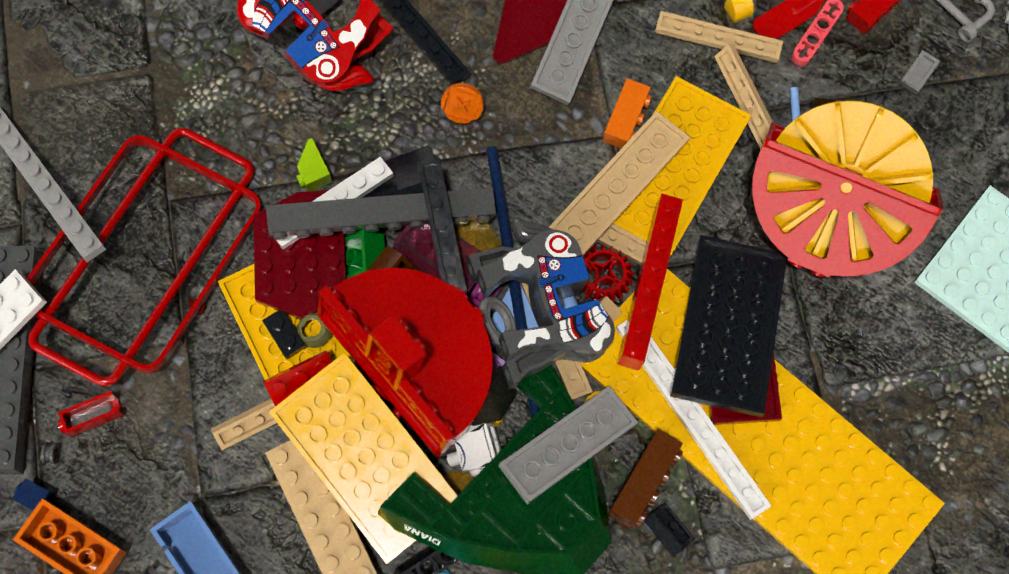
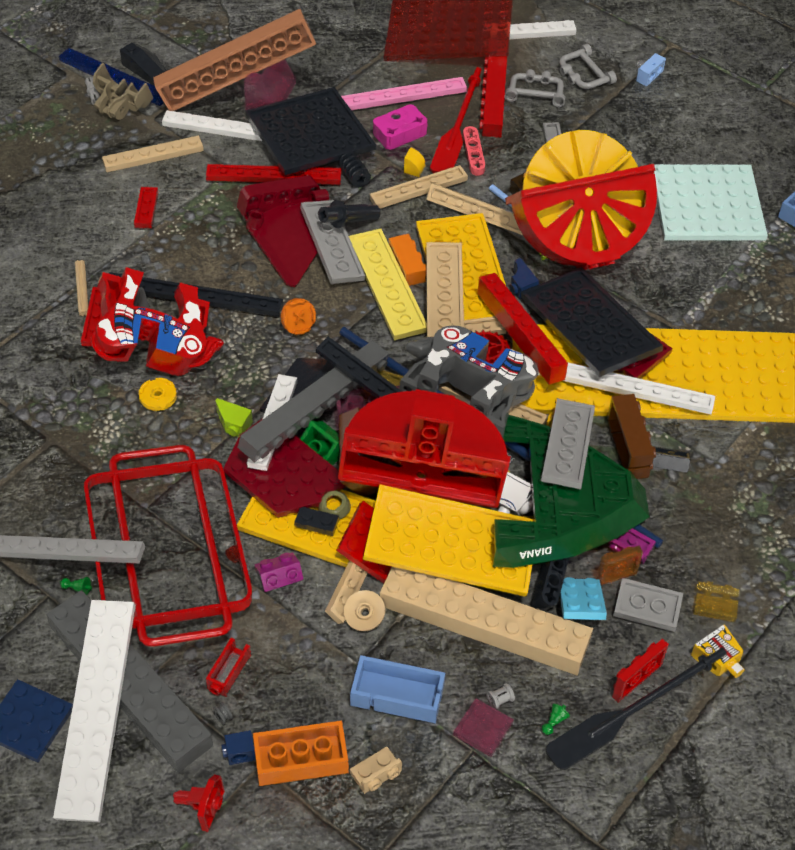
camera: 40 degrees left, 20 degrees down
none -> green piece [60,577,92,596]
none -> yellow plate [139,378,177,411]
none -> magenta bracket [254,552,303,592]
none -> black gear [318,200,381,228]
none -> tan dish [343,590,385,631]
none -> light yellow plate [349,229,427,340]
none -> dark blue arch [510,258,539,300]

